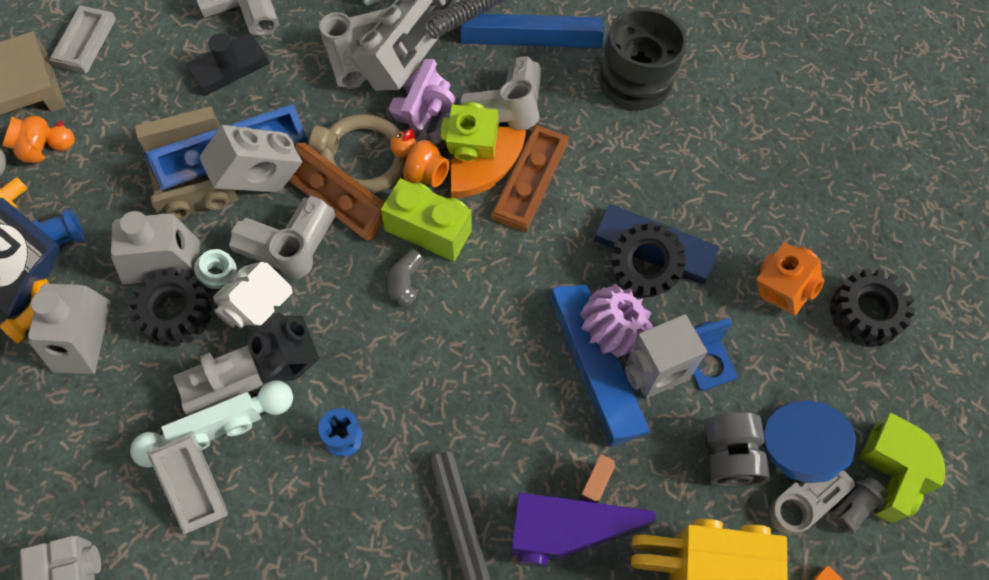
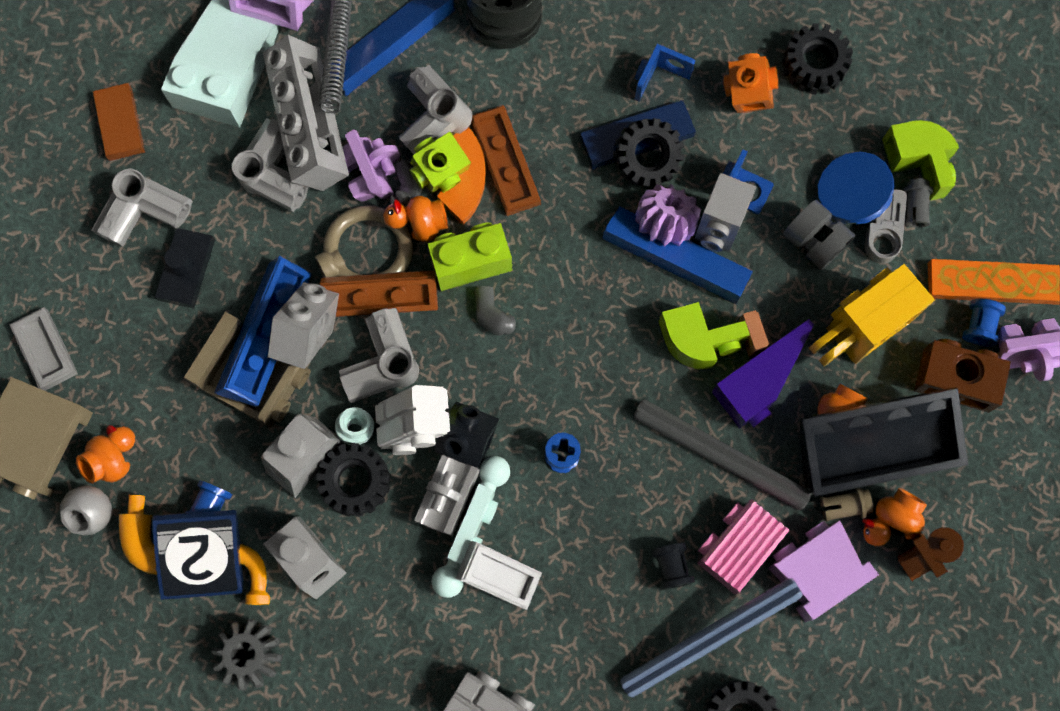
camera: 40 degrees left, 10 degrees up
none -> blue bracket [635,44,695,102]
none -> lime brick [659,302,750,369]

